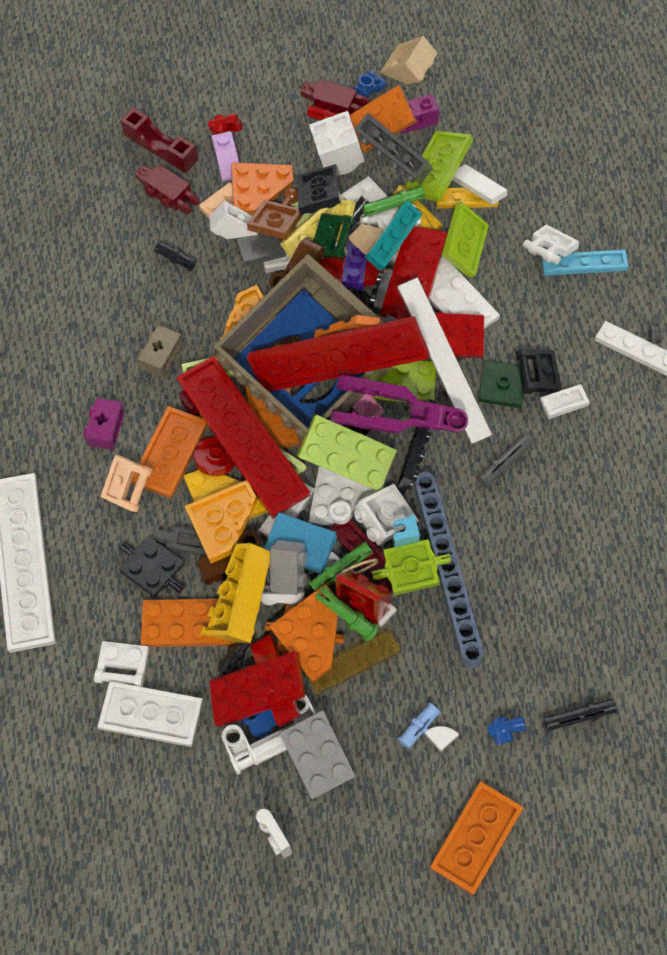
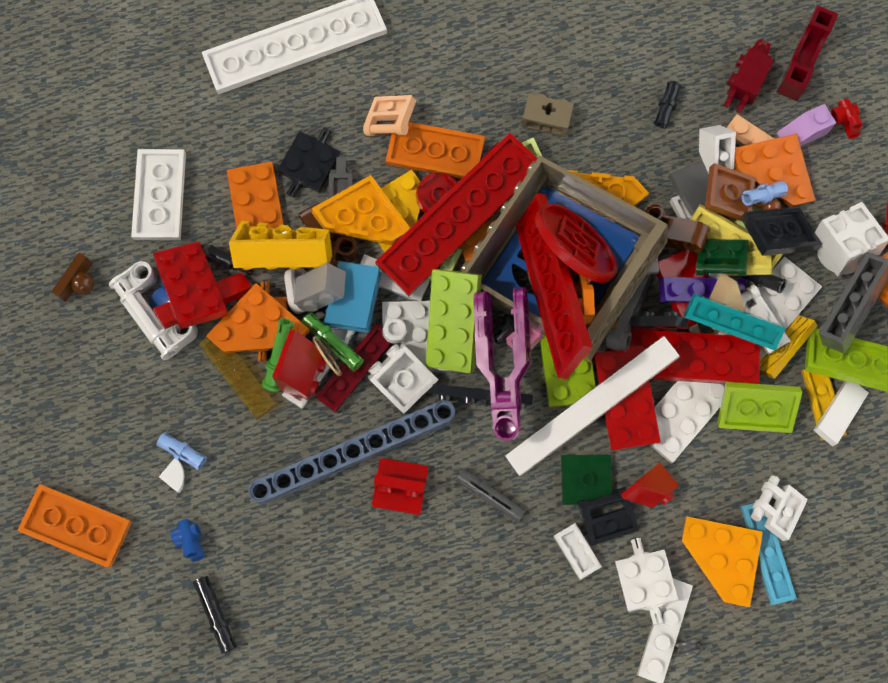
camera: 75 degrees right, 10 degrees up
magenta brick [83,398,125,450] -> none
white plate [94,641,149,687] -> none
white plate [256,809,292,858] -> none
light grey plate [279,710,355,799] -> none
bright green pin [362,186,425,217] -> none
lime plate [372,539,451,596] -> none
medium azure hinge [392,514,420,547] -> none
none -> reddish brown tile [52,253,94,302]
none -> red bracket [372,458,428,515]
none -> red plate [535,203,618,283]
none -> white plate [615,538,679,626]
none -> red slope [621,462,679,508]
none -> light orange plate [682,516,763,607]
none -> light blue pin [742,181,788,206]

